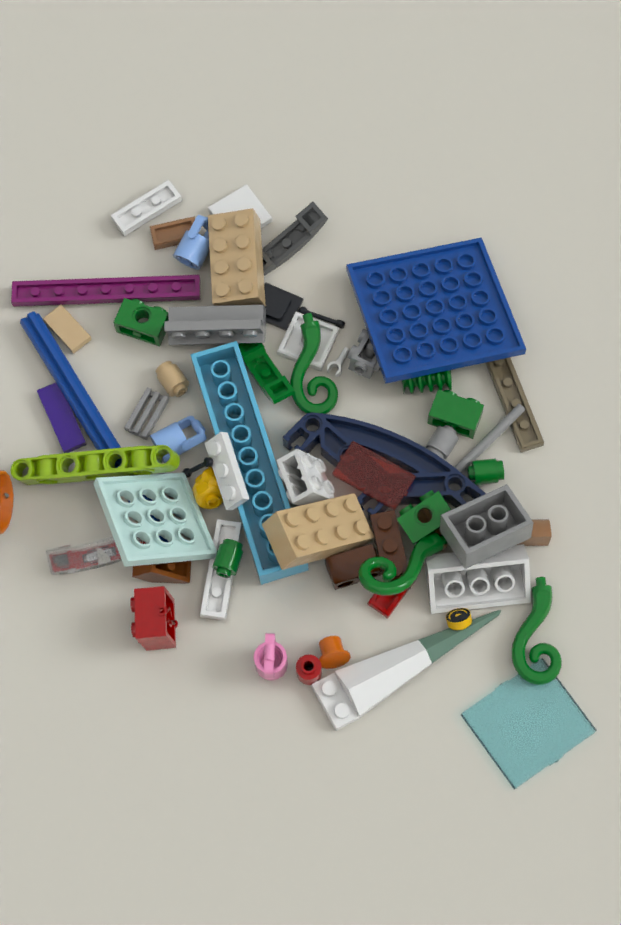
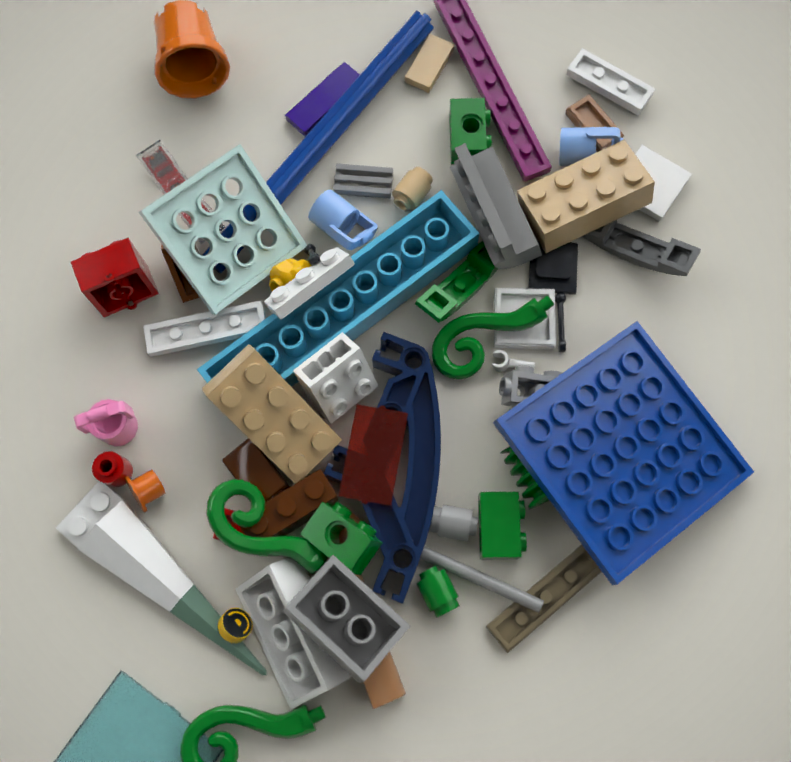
camera: 70 degrees right, 5 degrees up
lime beam [10,445,180,485] -> none
green brick [212,539,243,578] -> none

